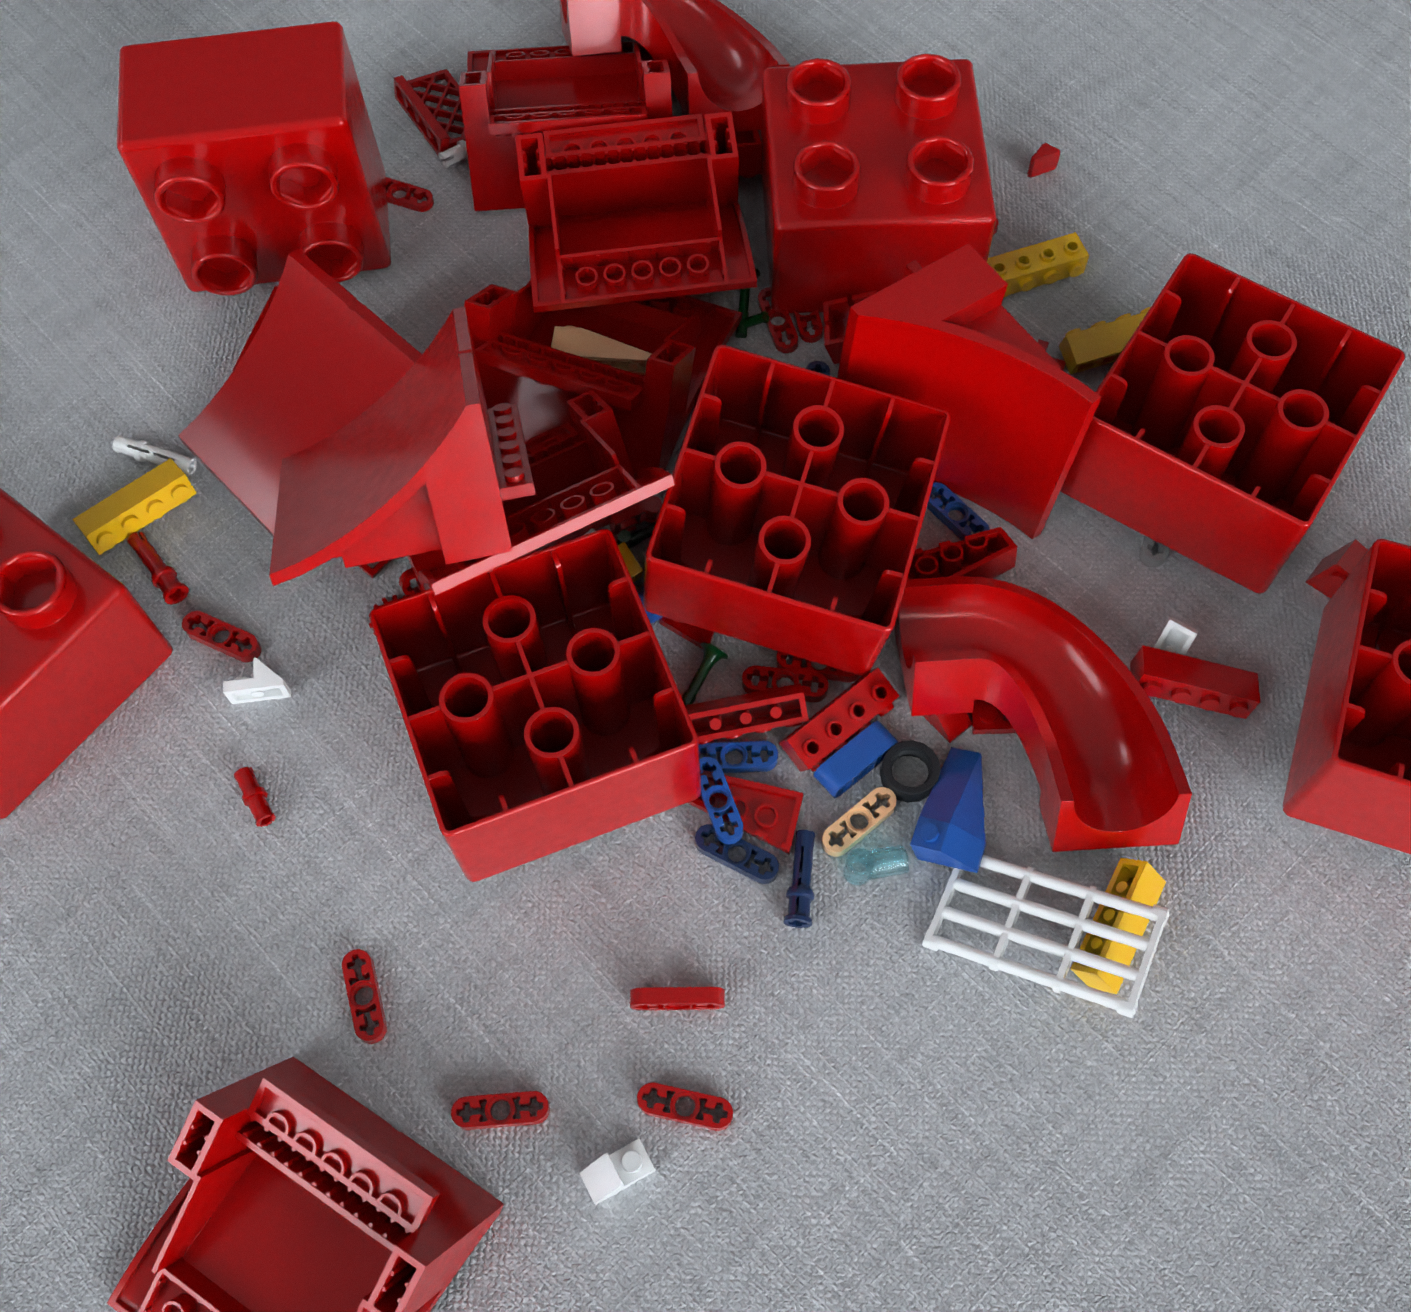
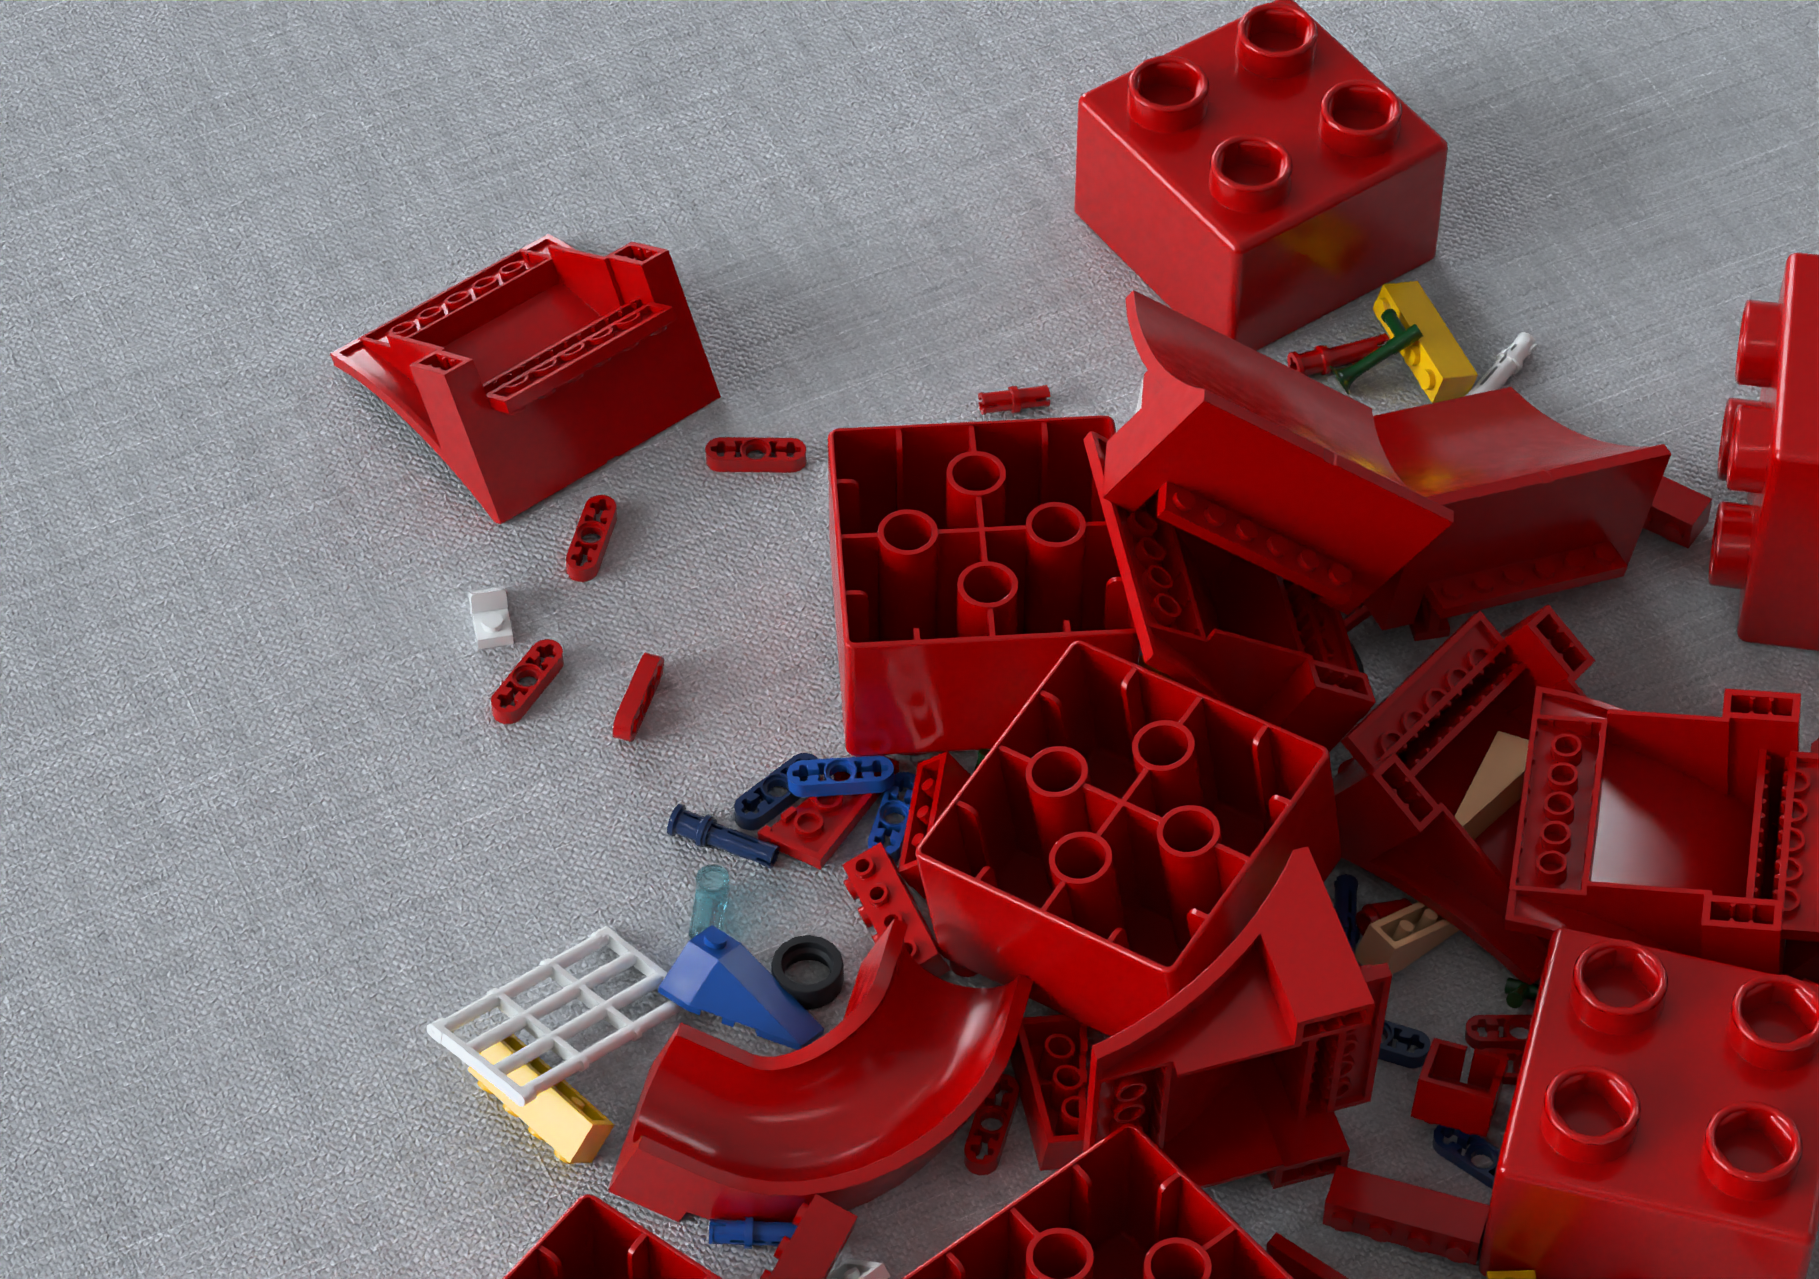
camera: 105 degrees right, 15 degrees down
blue beam [813,720,899,798] -> none
light nougat beam [822,787,897,857] -> none
none -> dark green piece [1330,309,1423,396]

